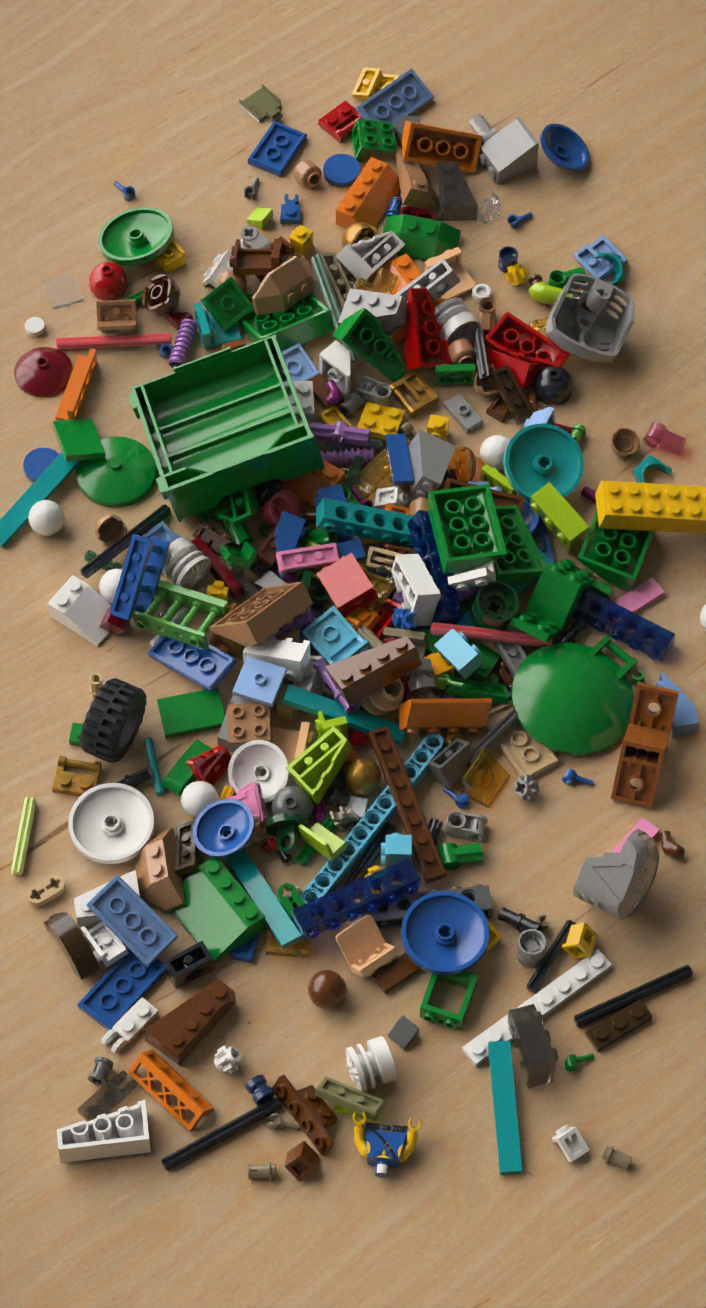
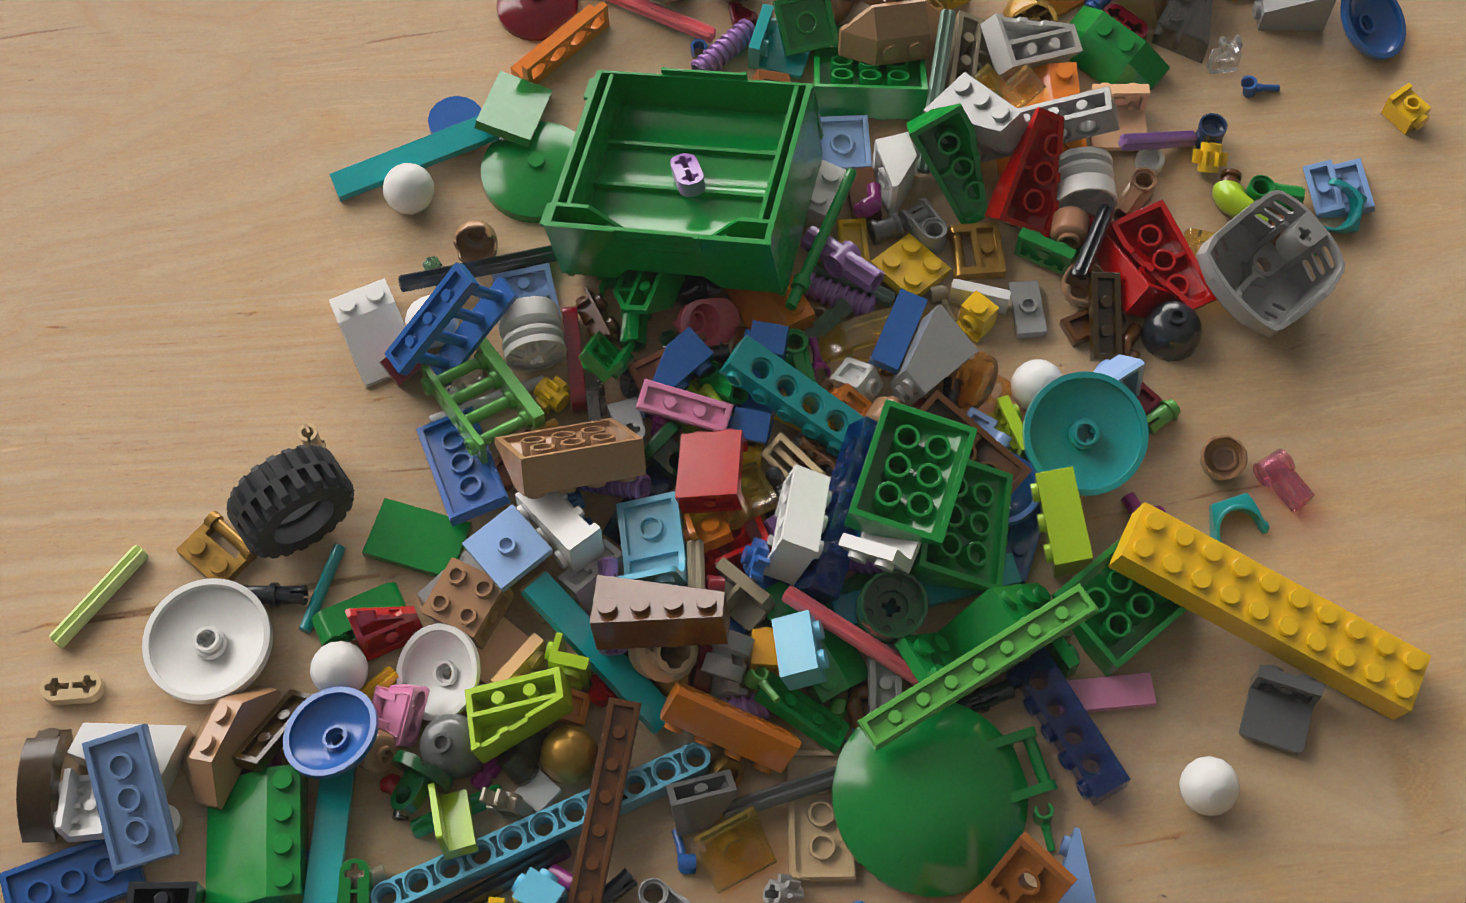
camera: 30 degrees right, 5 degrees up
none -> medium lavender beam [670,153,705,197]
none -> green bar [785,168,857,311]
none -> bright green tile [857,583,1099,751]
none -> white tile [949,279,1011,314]
none -> medium lavender axle [1118,130,1197,151]
none -> yellow brick [1381,83,1431,135]

